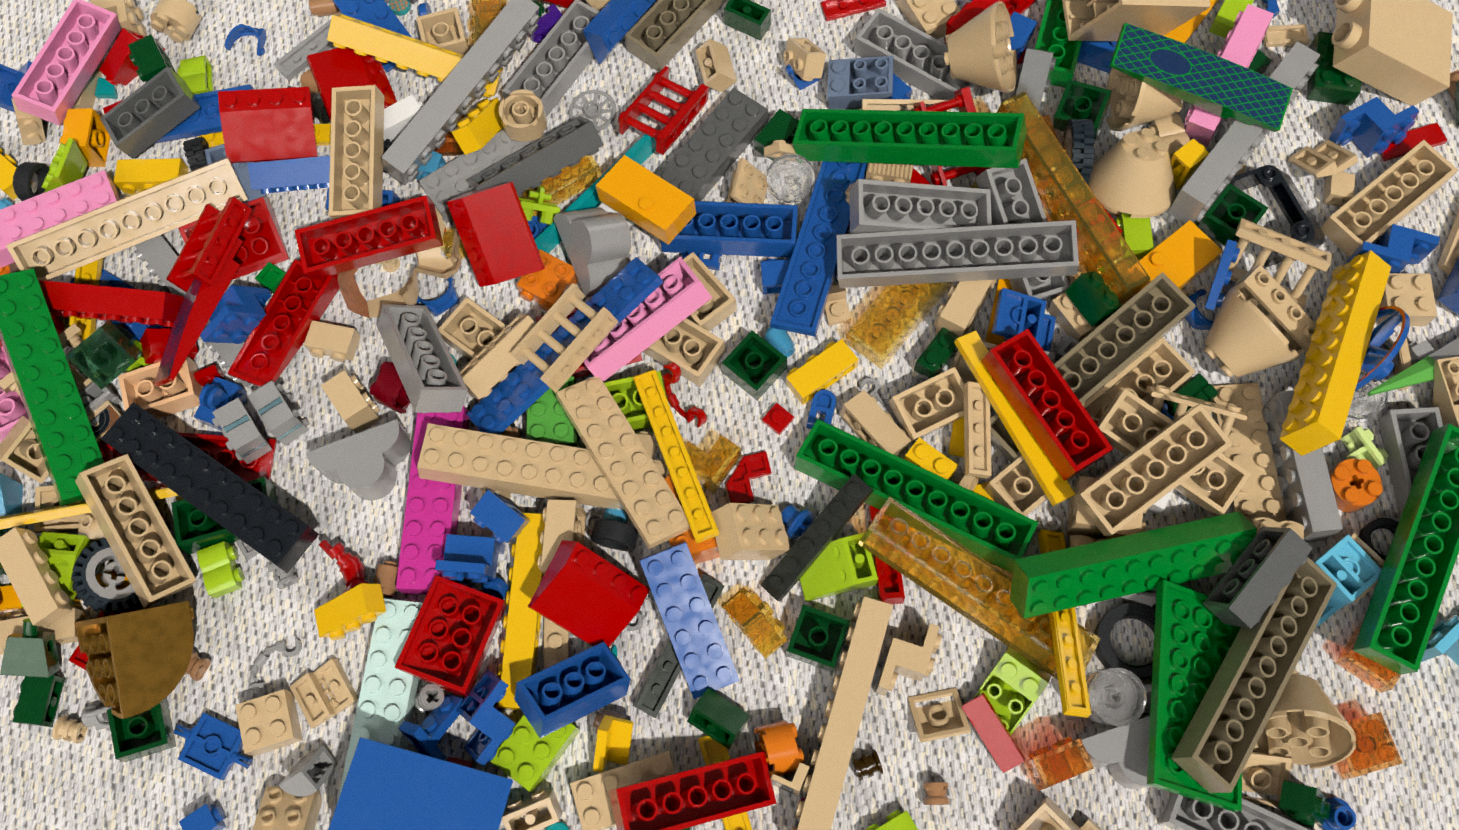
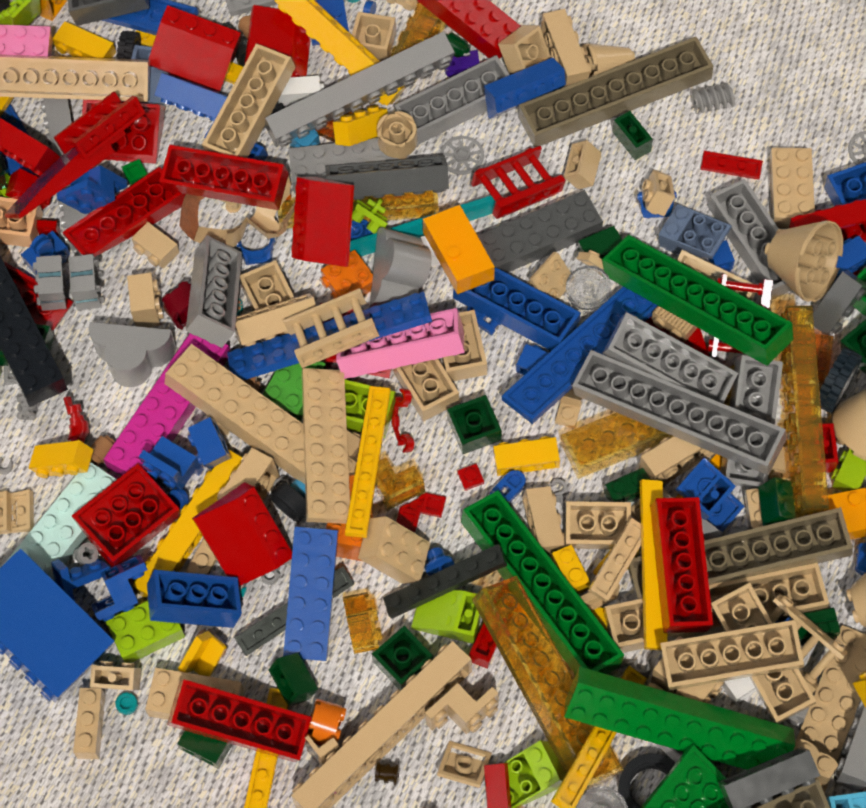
camera: 25 degrees right, 5 degrees down
dark azure brick [764,327,796,358] -> none

